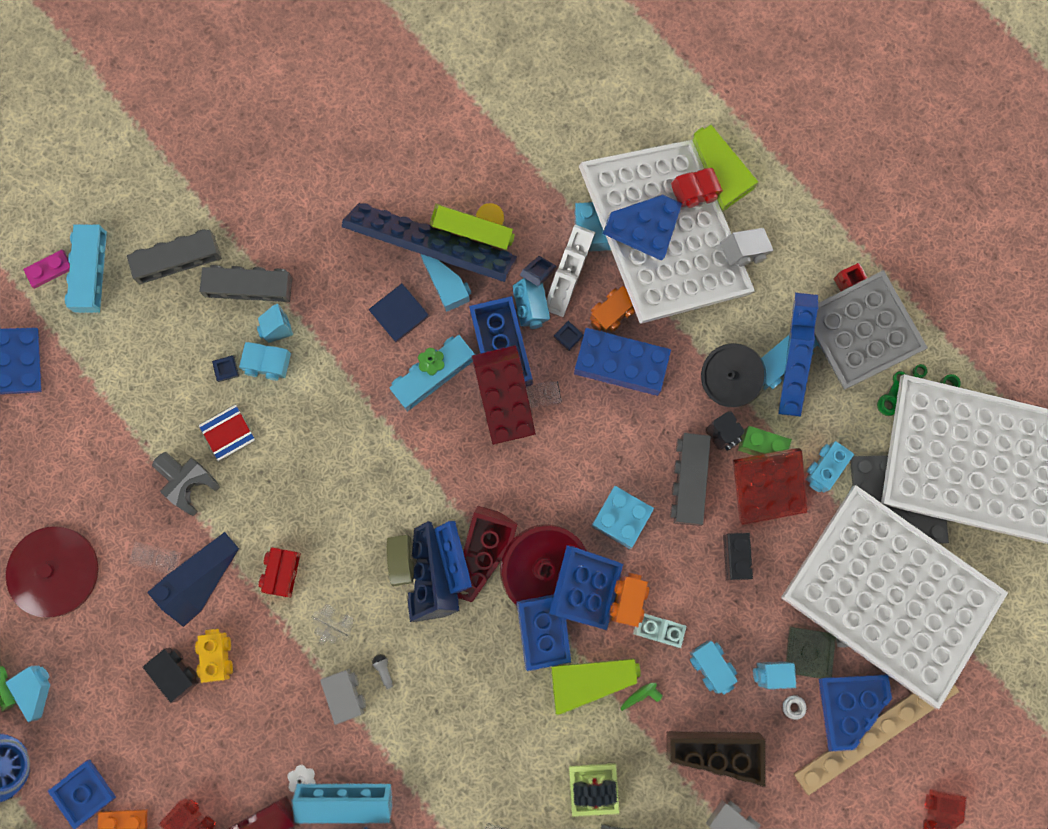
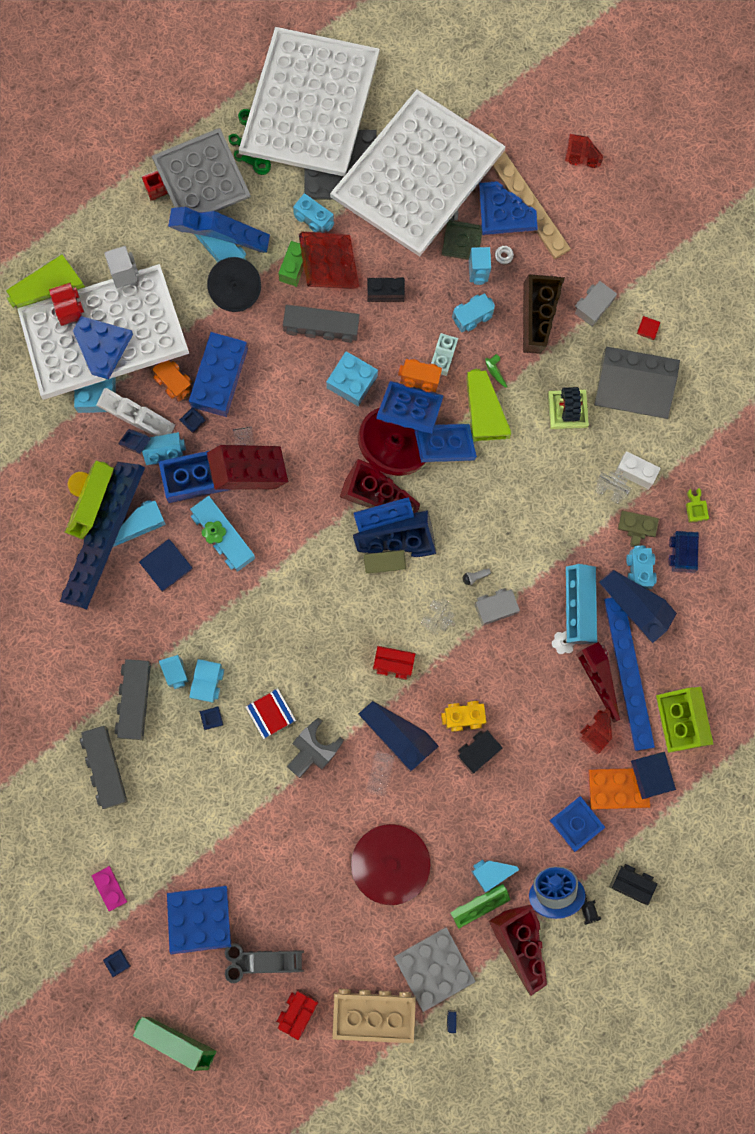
camera: 95 degrees left, 0 degrees up
medium azure brick [65,224,107,313] -> none
black brick [706,411,745,451] -> none

